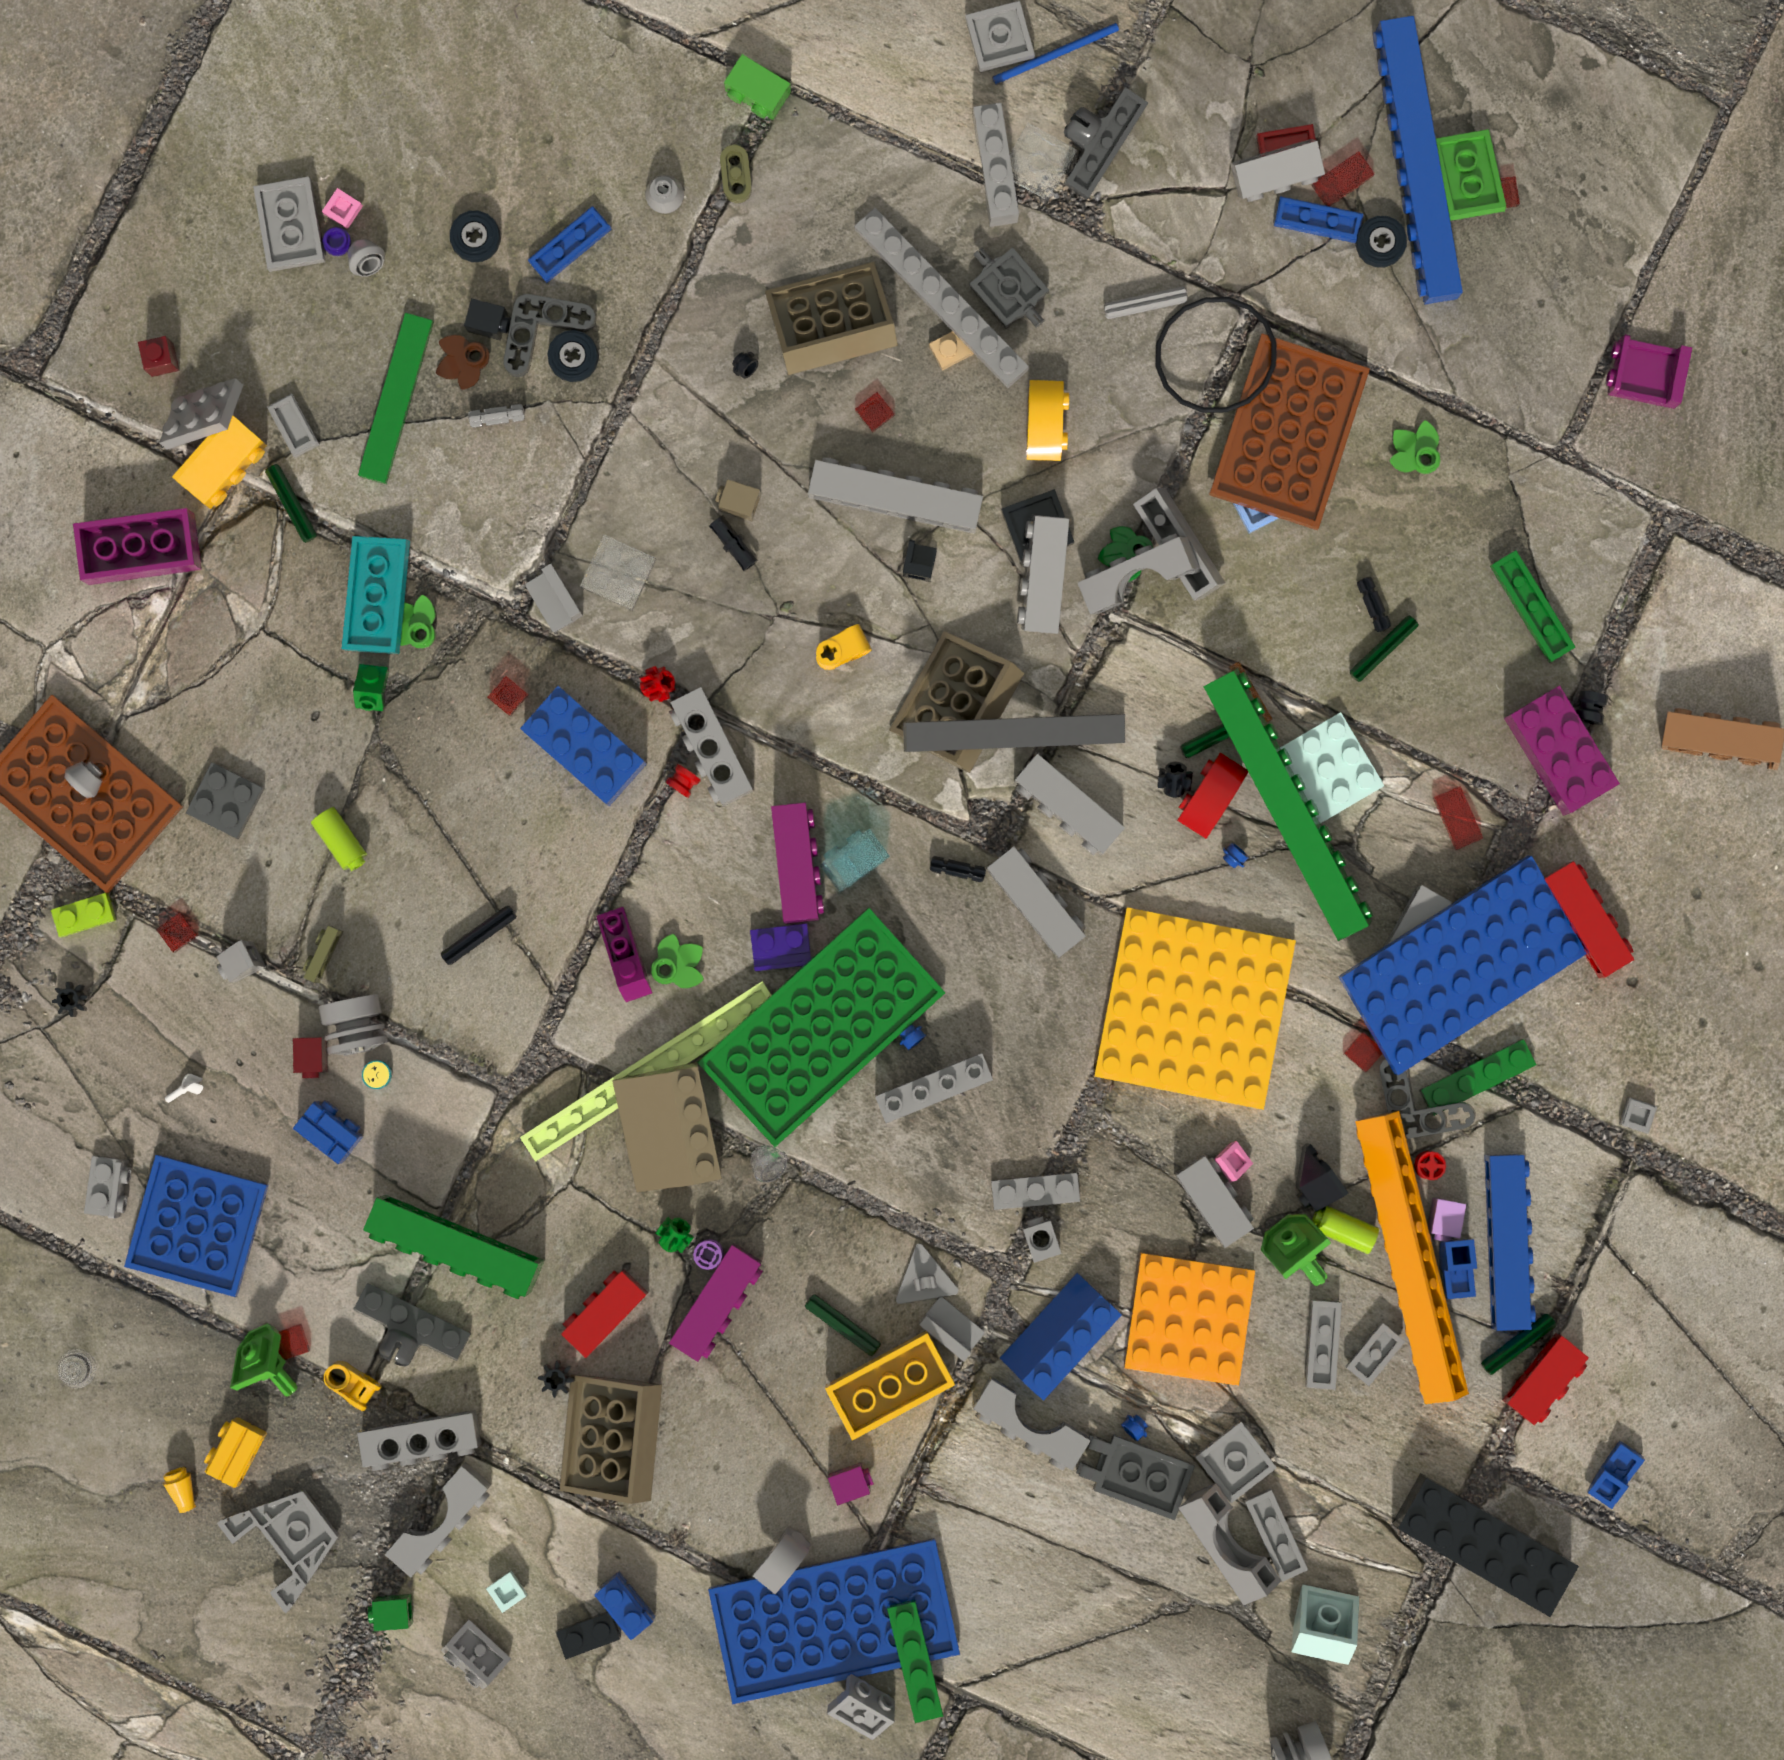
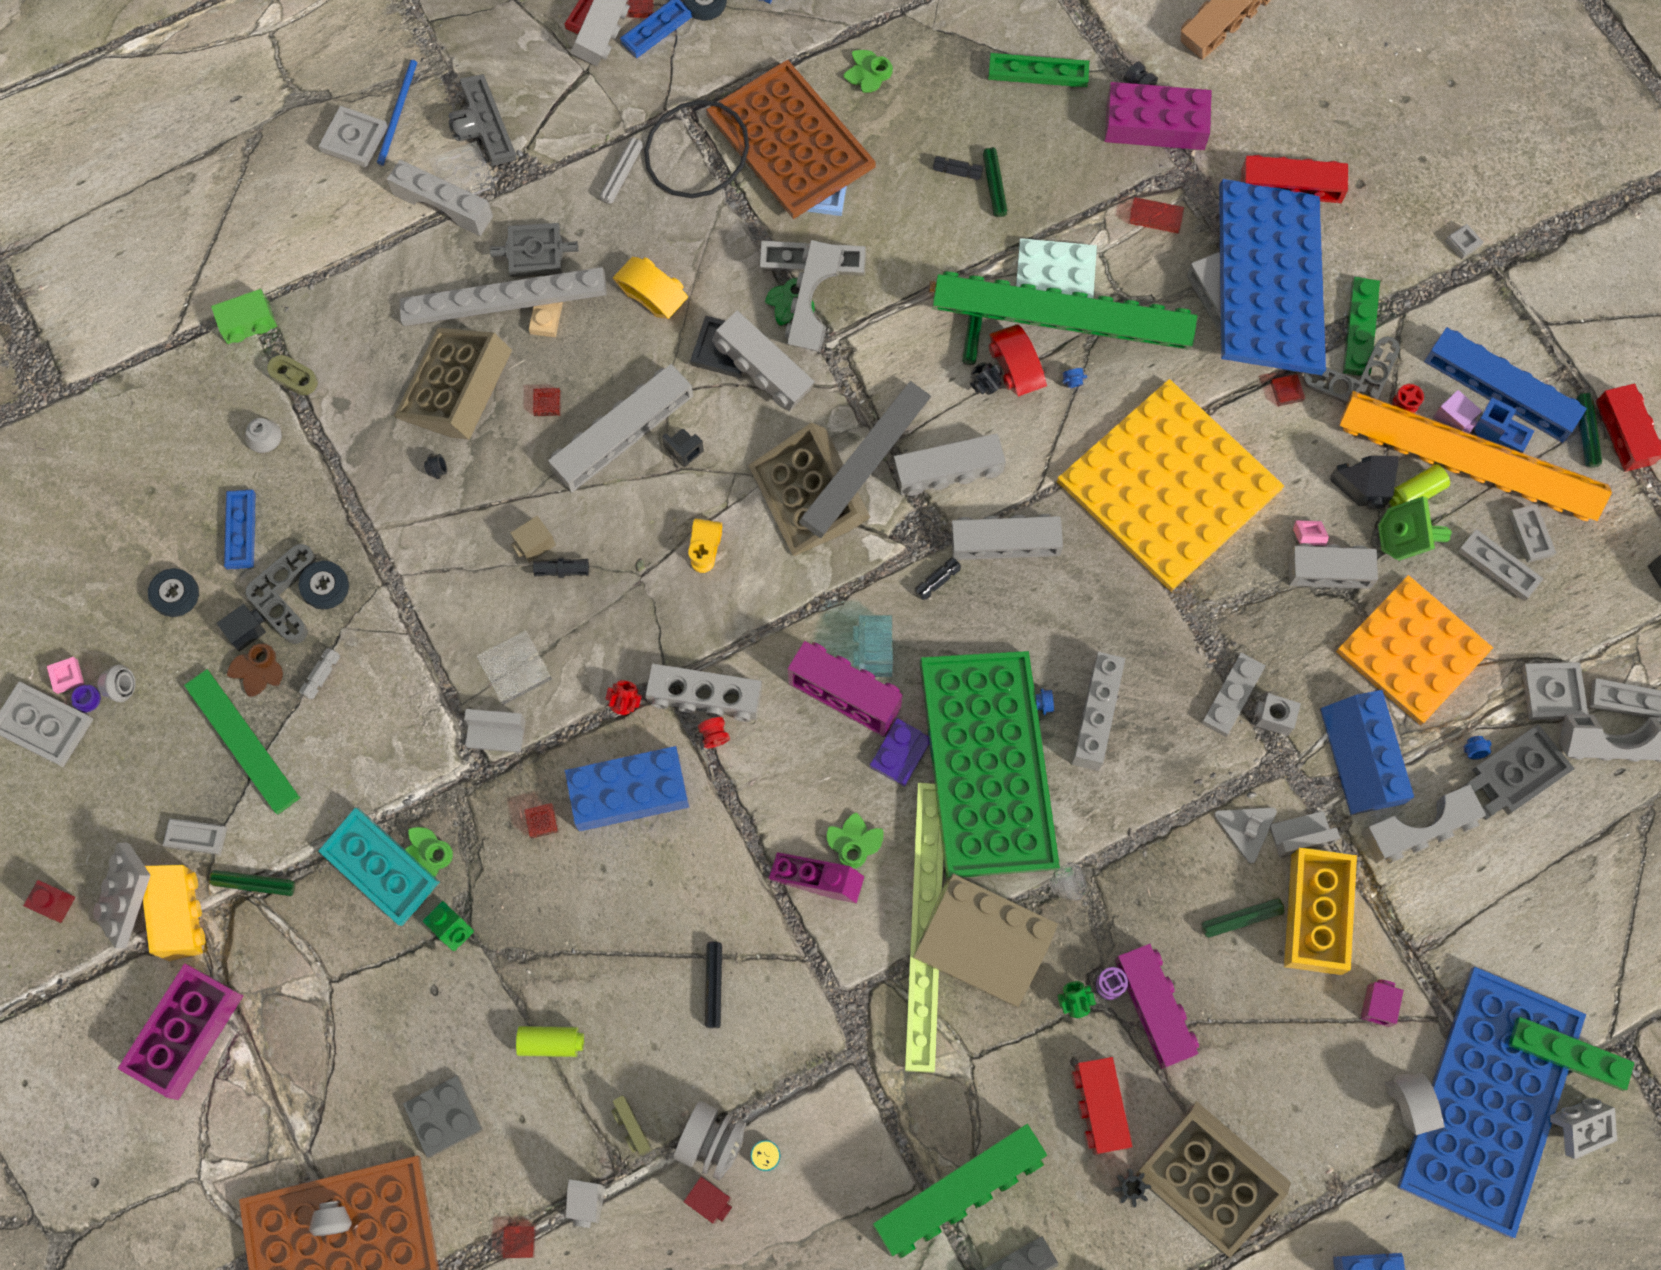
camera: 55 degrees left, 15 degrees down
blue brick [293,1100,363,1164] -> none

